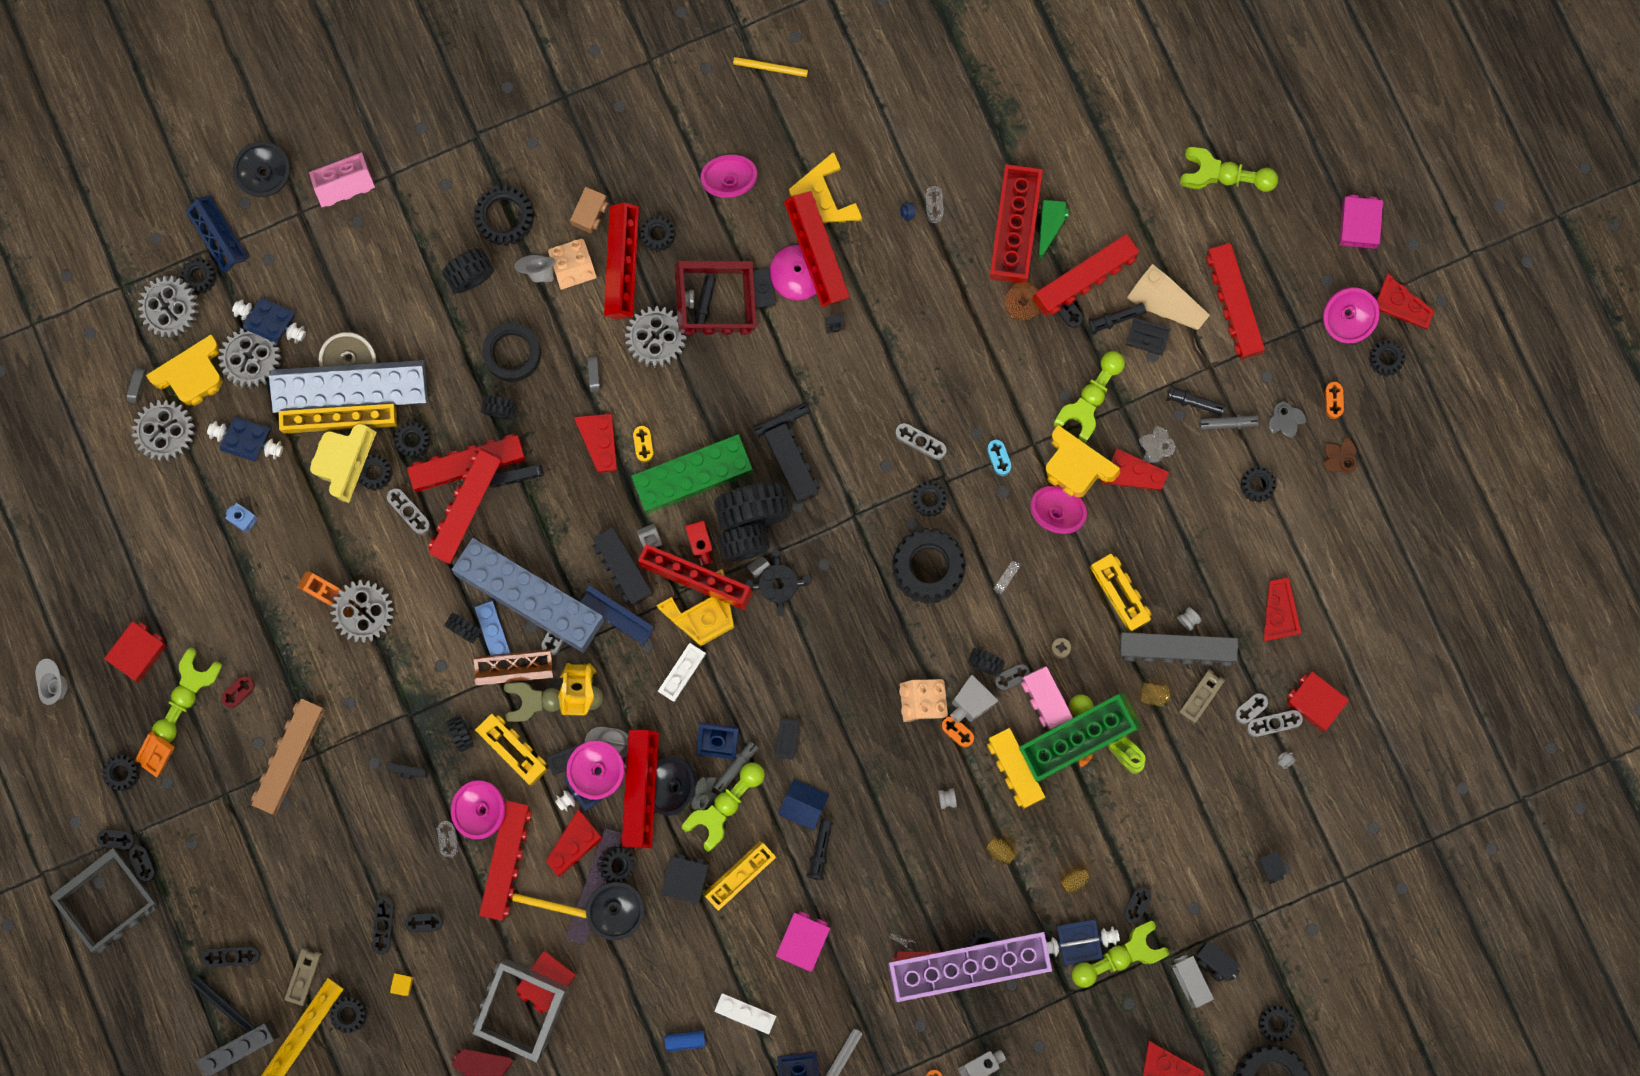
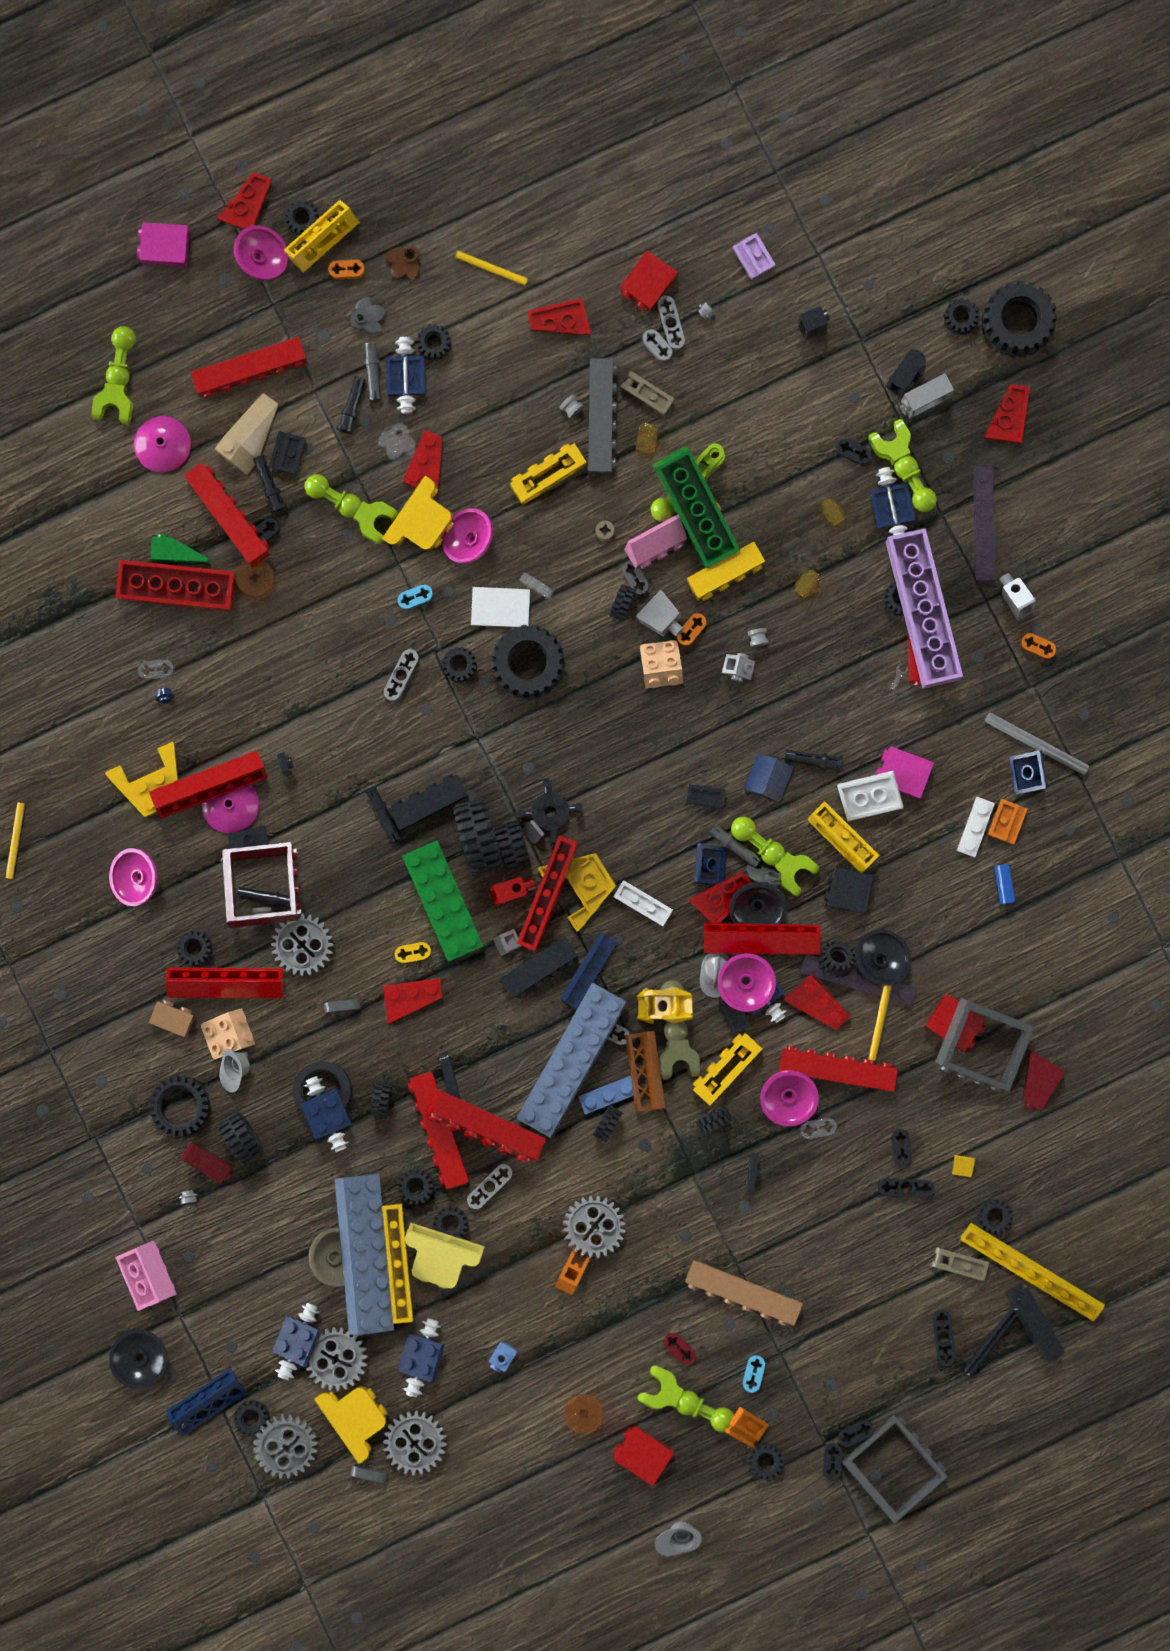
camera: 85 degrees left, 5 degrees up
none -> dark pink dish [134,416,191,473]
none -> light grey plate [179,1190,198,1204]
none -> dark red slope [180,1141,234,1184]
none -> yellow brick [284,200,359,272]
none -> dark blue plate [301,1076,352,1152]
none -> dark blue plate [386,337,425,414]
none -> yellow bar [456,251,528,286]
none -> white tile [471,587,530,628]
none -> clear orange plate [564,1393,603,1433]
none -> red wing [688,872,753,923]
none -> light grey brick [722,653,755,682]
none -> lavender plate [733,233,775,280]
none -> medium azure beam [743,1355,765,1392]
none -> white tile [837,771,904,822]
none -> clear purple plate [973,467,995,581]
none -> orange plate [987,799,1028,845]

